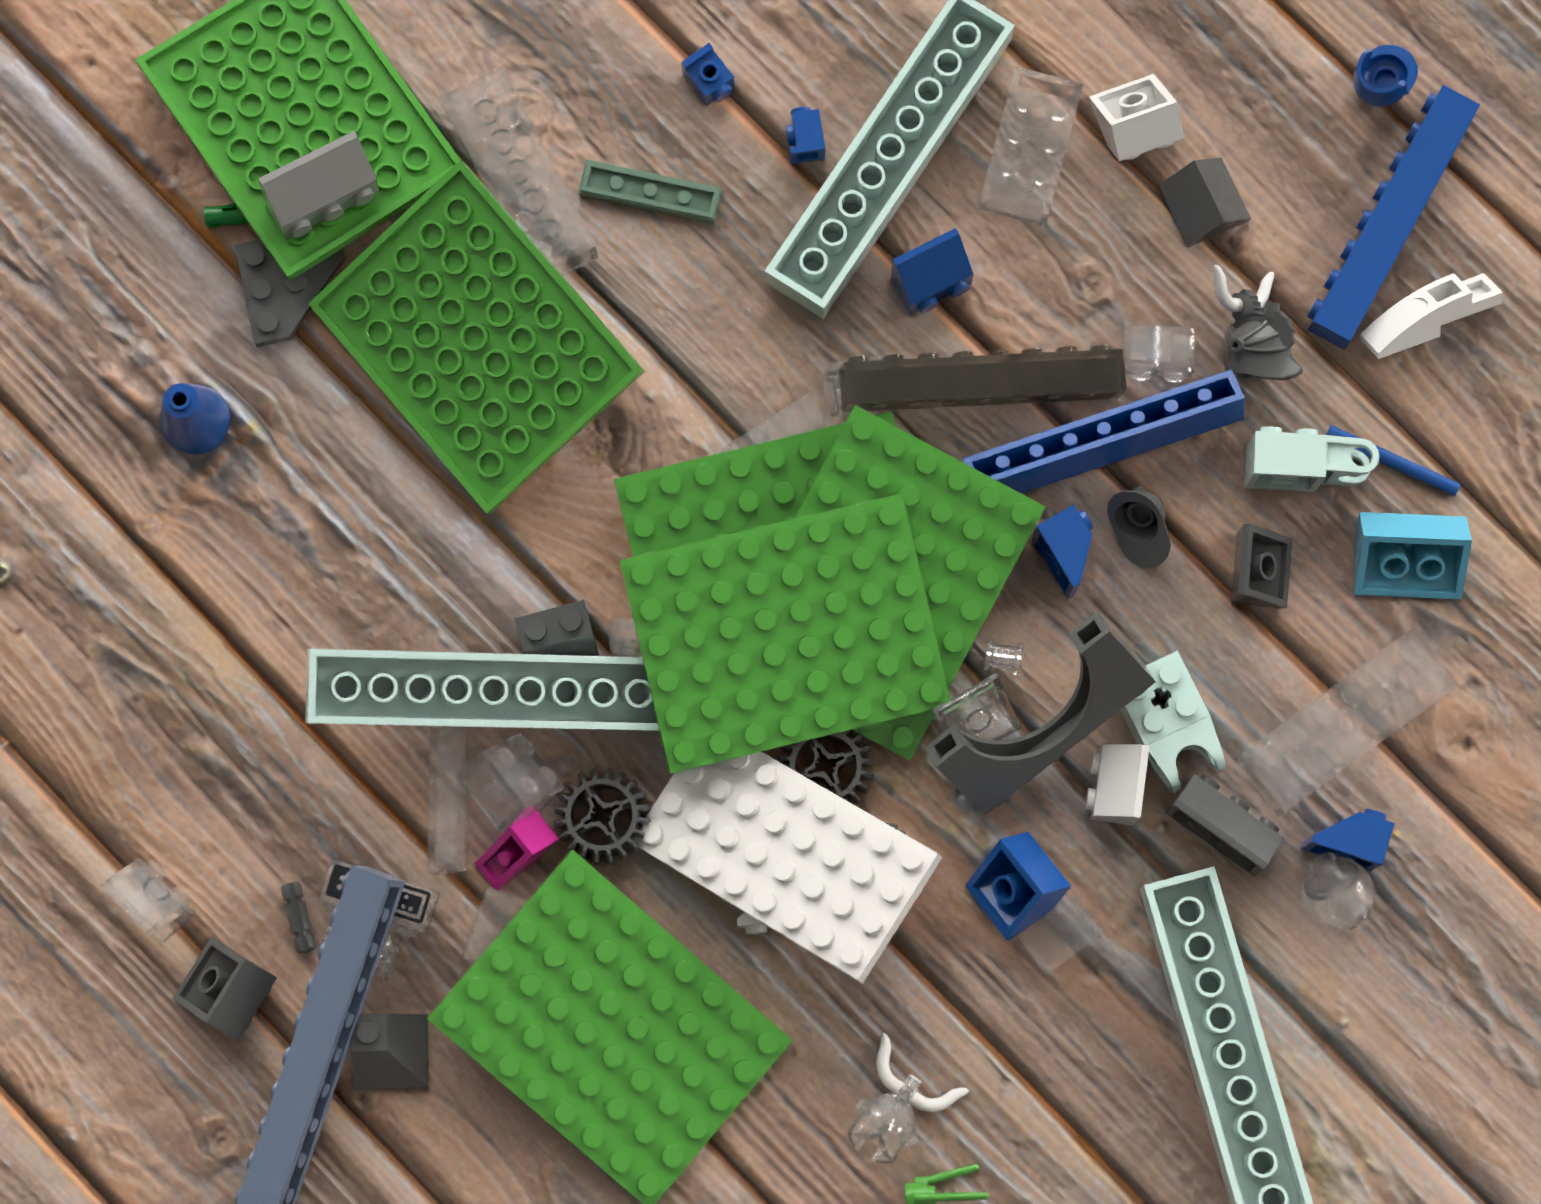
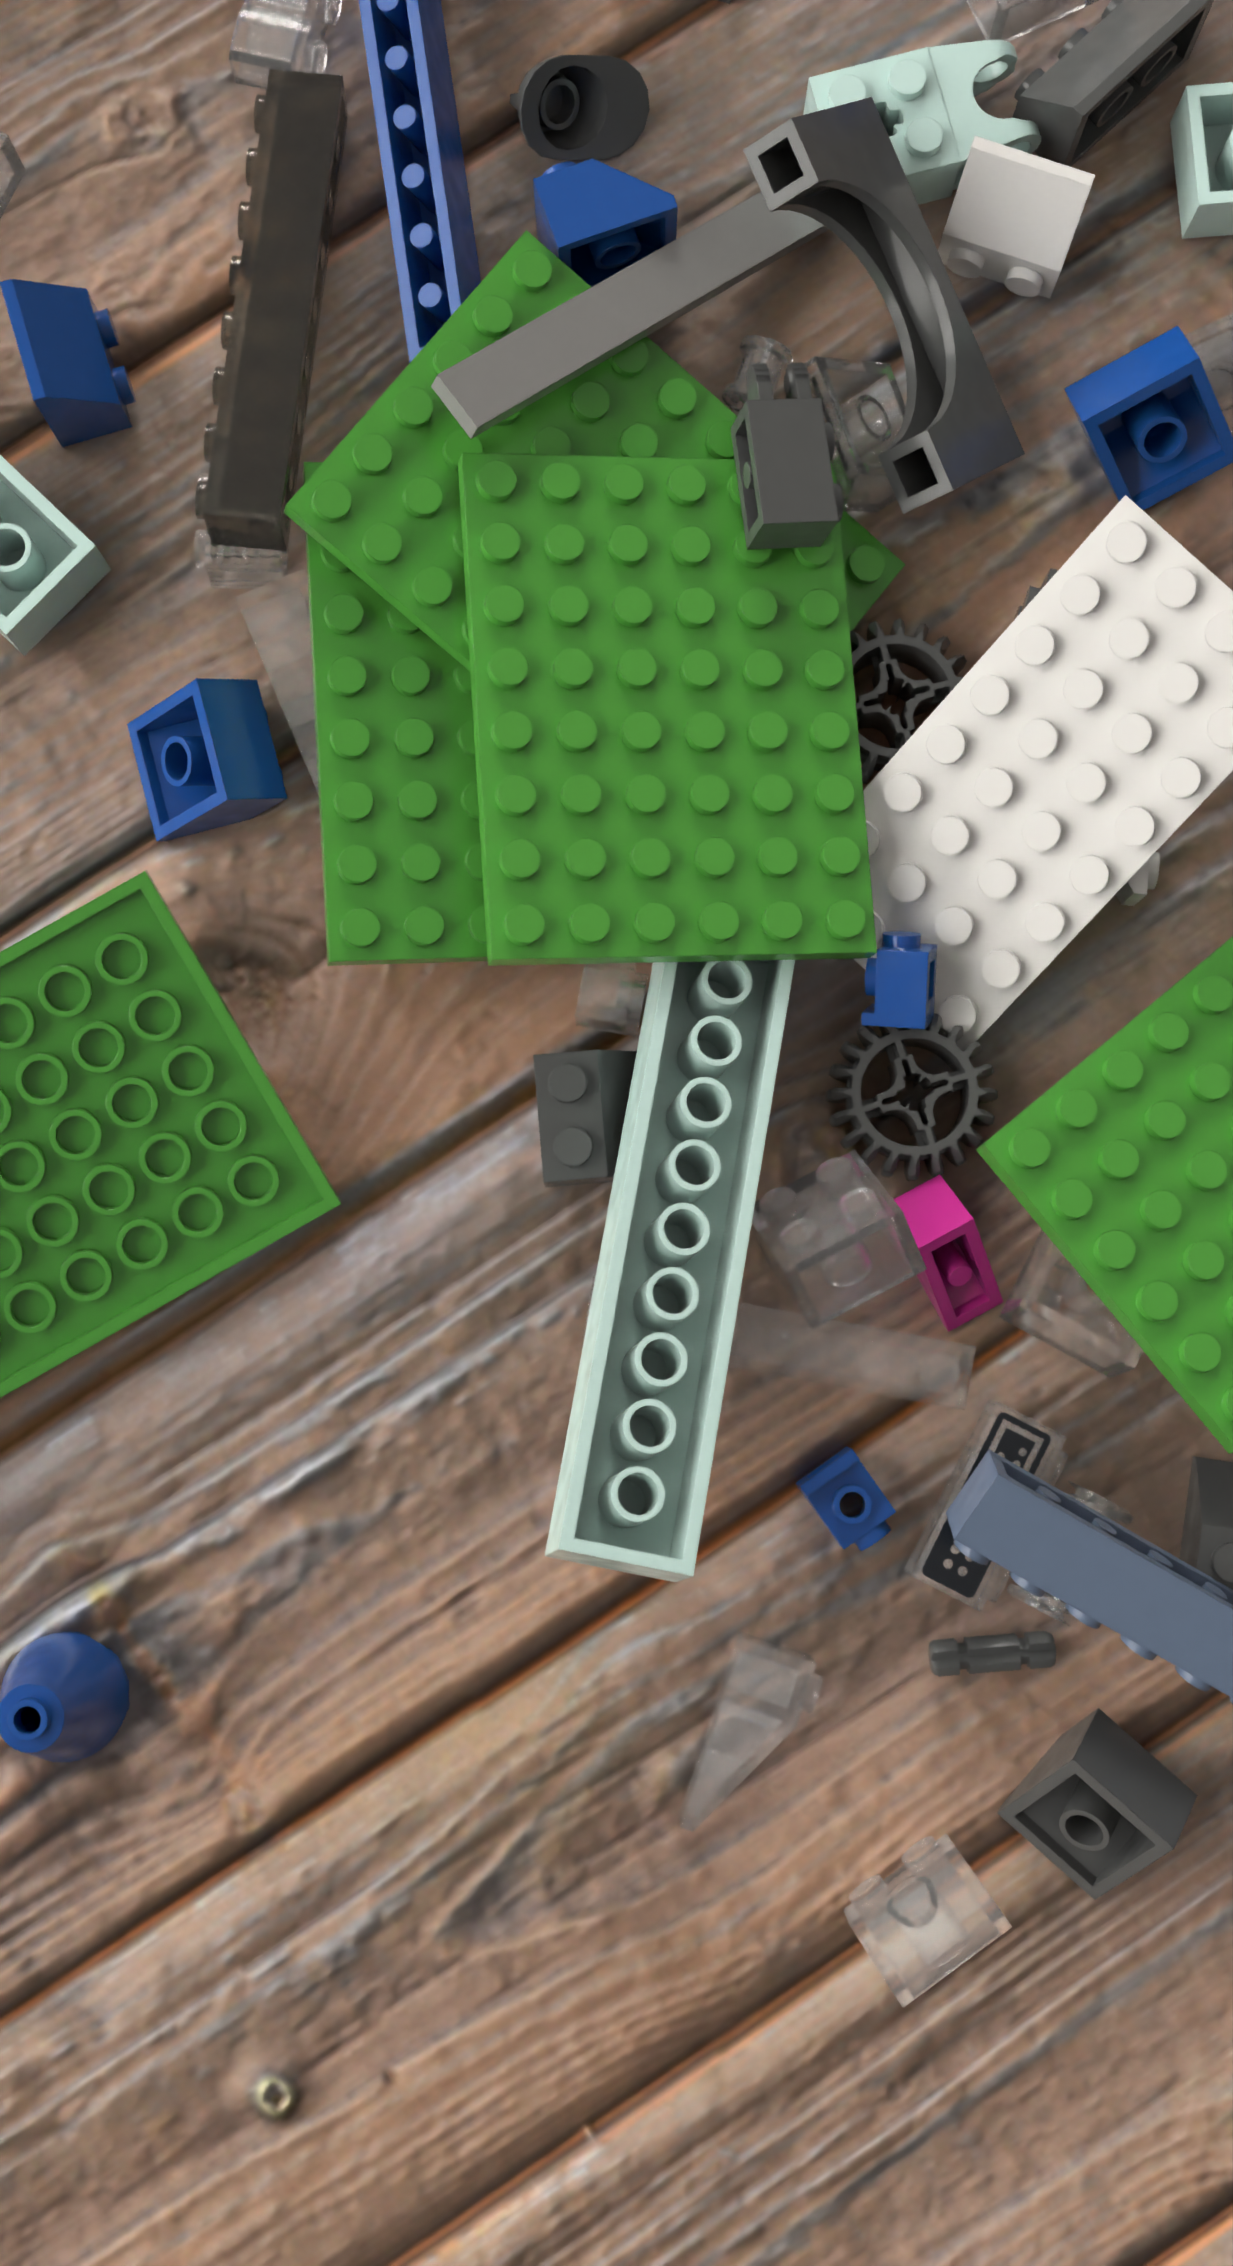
camera: 80 degrees left, 5 degrees up
none -> blue slope [127,678,287,842]
none -> light grey tile [431,192,829,439]
none -> clear slope [679,1631,823,1831]
none -> dark grey hinge [730,362,844,550]
none -> blue brick [795,1446,896,1551]
none -> blue brick [861,931,937,1029]

